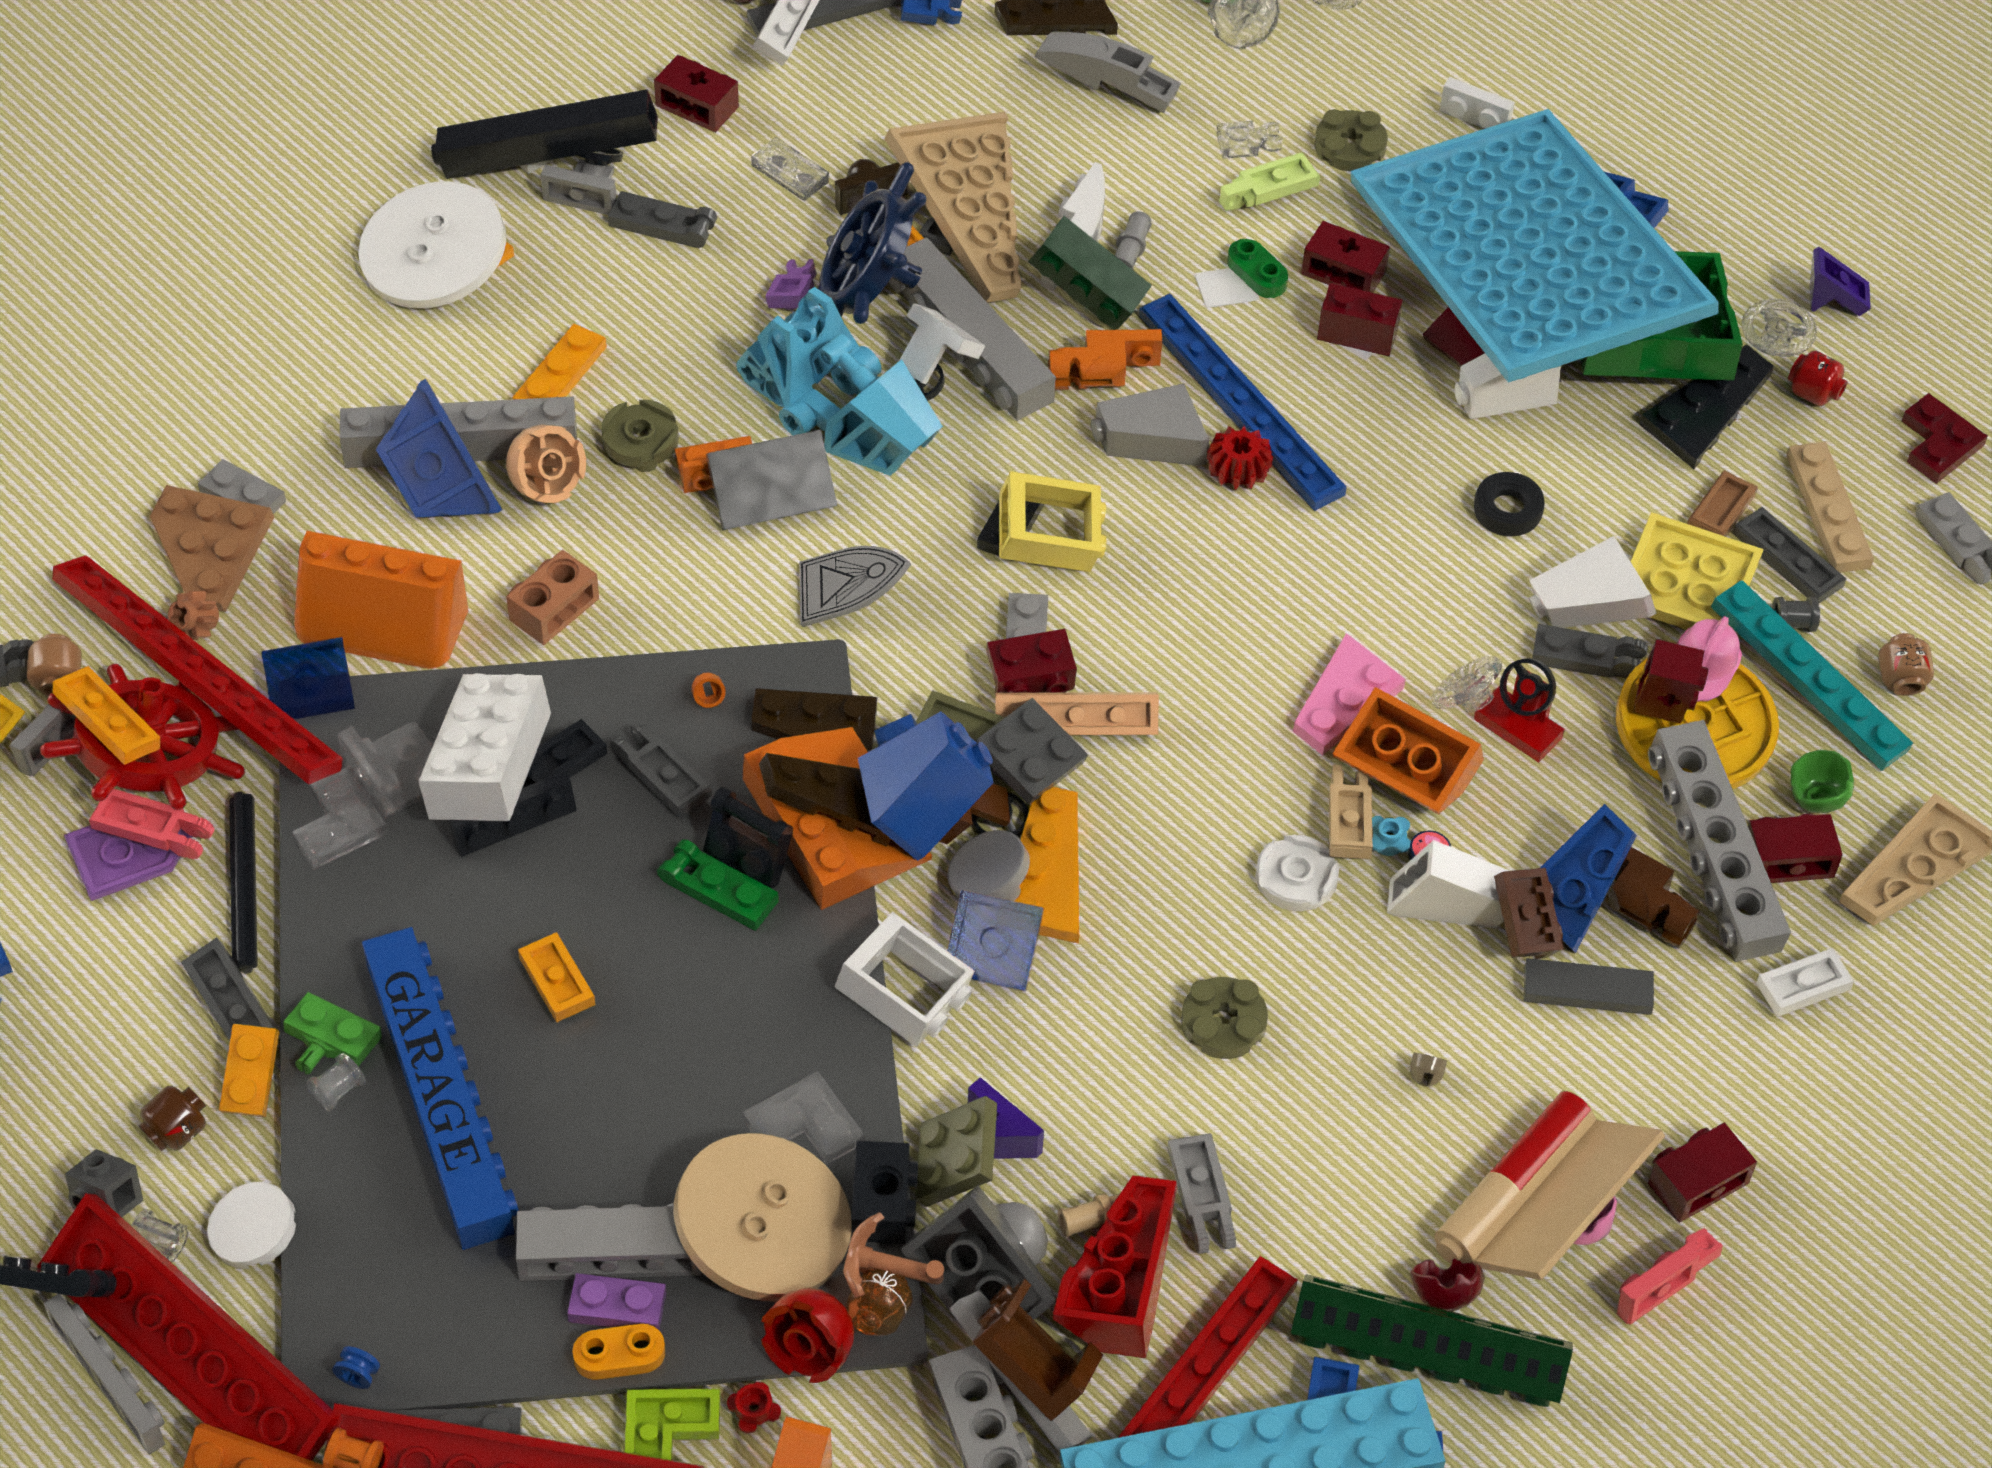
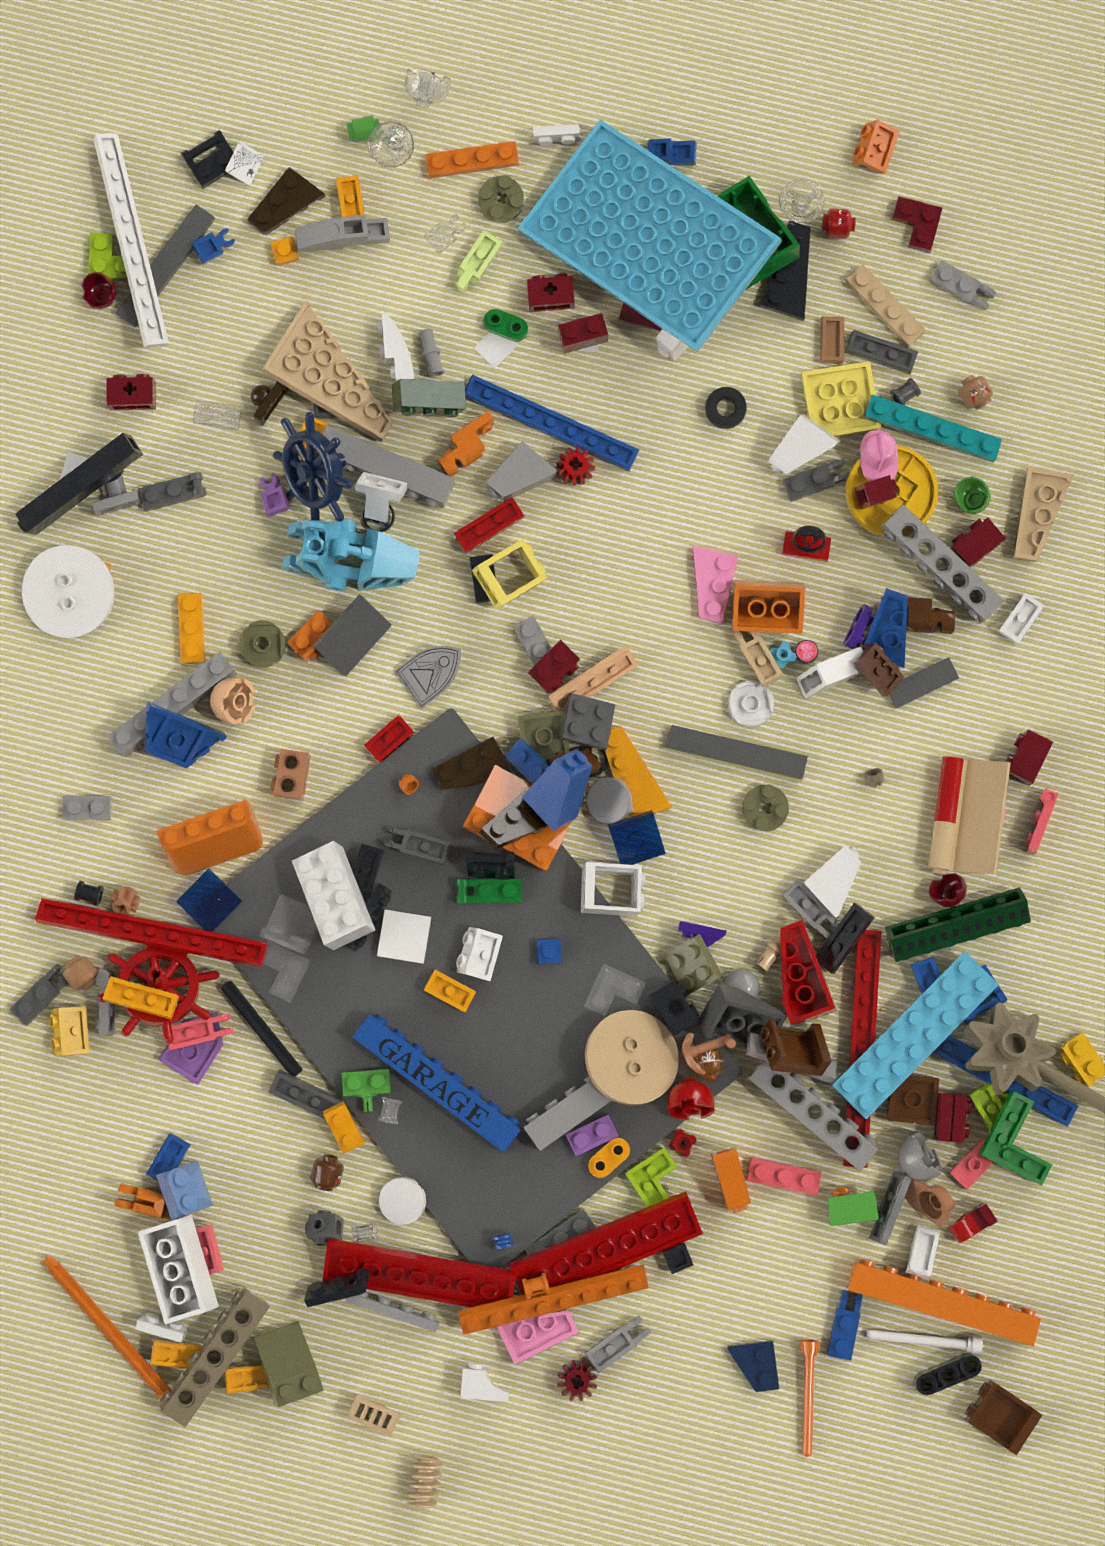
camera: 25 degrees left, 30 degrees up
medium nougat plate [150,485,275,612] -> none
clear piece [1431,656,1502,713] -> none
dark purple slope [1810,247,1871,316] -> none
none -> black bush [74,881,104,906]
none -> light orange plate [270,236,299,266]
none -> light orange plate [336,175,365,217]
none -> red plate [364,715,415,763]
none -> white tile [377,910,432,964]
none -> orange plate [426,141,519,179]
none -> red plate [454,497,525,554]
none -> white bracket [456,927,503,981]
none -> blue plate [537,939,562,964]
none -> dark grey tile [666,725,808,779]
none -> white slope [803,845,862,918]
none -> black plate [816,903,875,974]
none -> dark purple plate [843,604,875,649]
none -> orange bracket [852,119,899,174]

